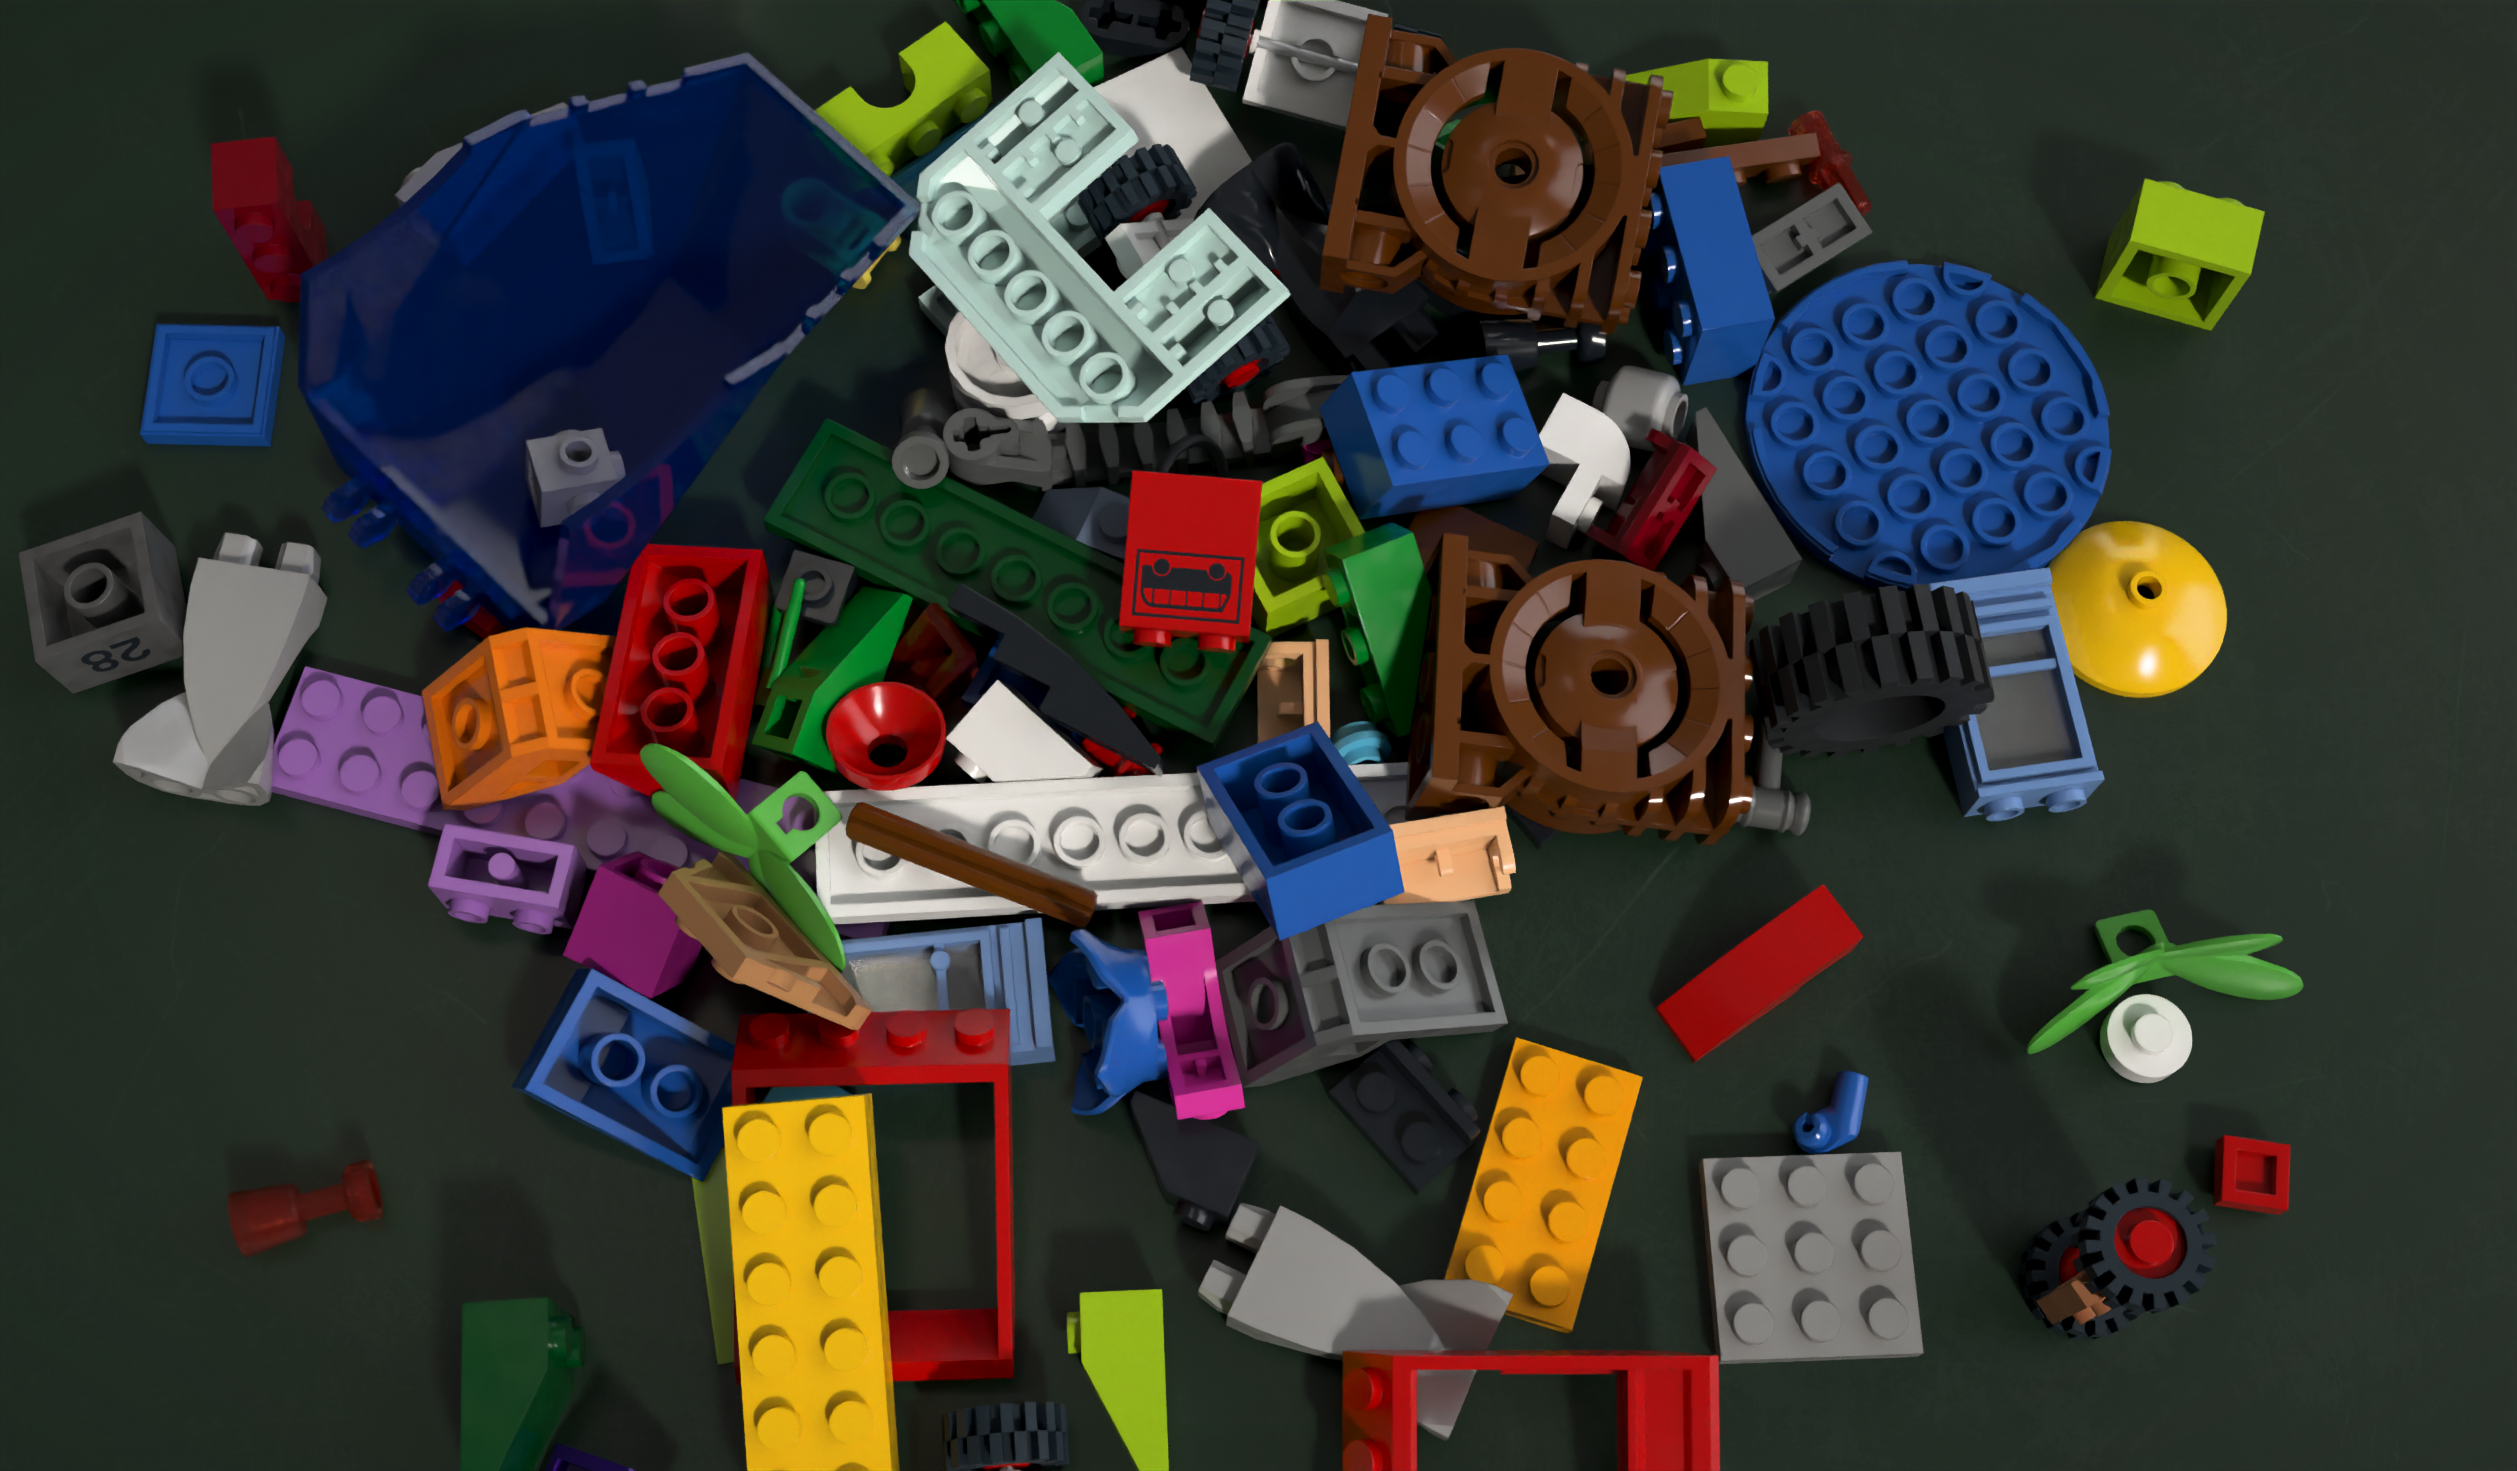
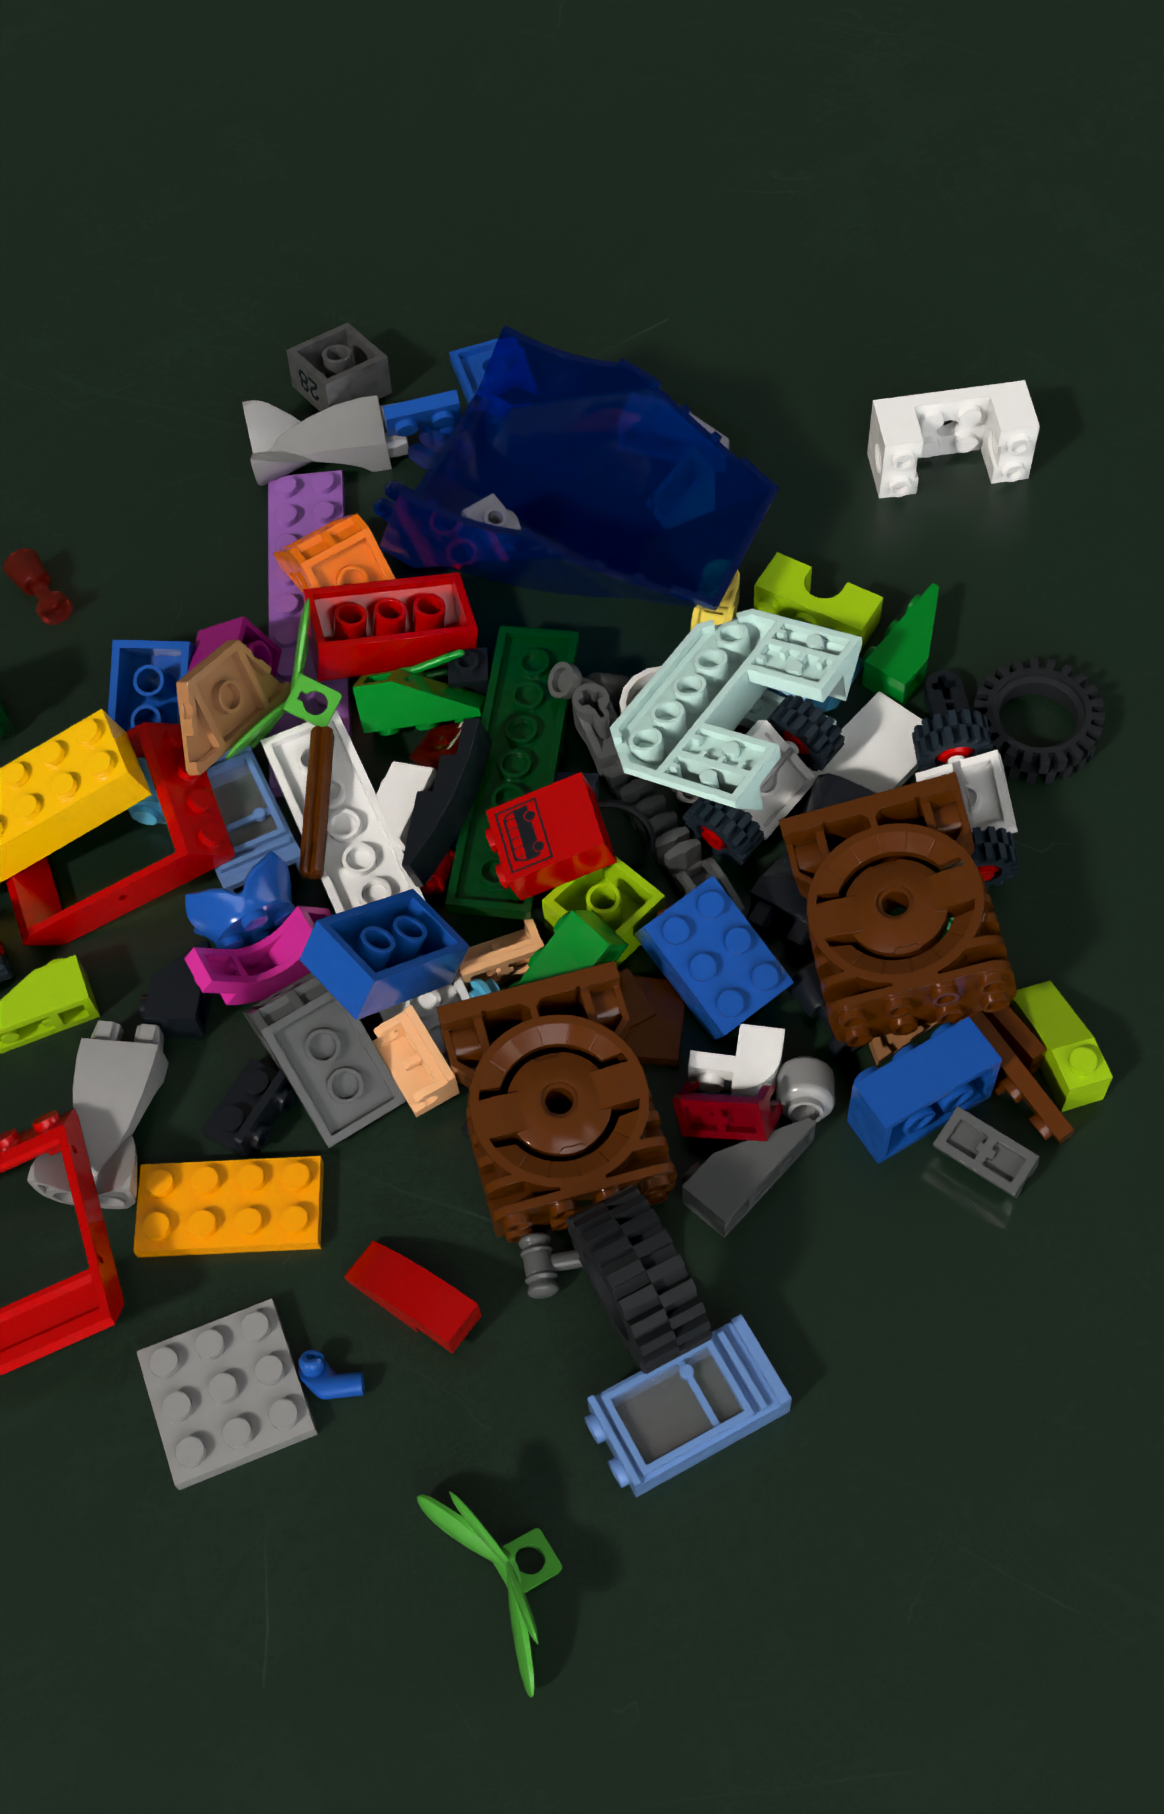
camera: 80 degrees right, 10 degrees down
dark red arch [211,136,329,302] -> none
medium lavender brick [428,824,588,934] -> none
red piece [826,682,946,791] -> none
blue tile [1744,260,2112,591] -> none
clear red axle [1788,110,1871,217] -> none
black plate [2019,1177,2217,1340] -> none
yellow dish [2047,521,2227,698] -> none
lime brick [2095,178,2265,331] -> none
white wheel [2100,994,2192,1083] -> none
red plate [2213,1135,2291,1215] -> none
none -> blue plate [382,390,462,444]

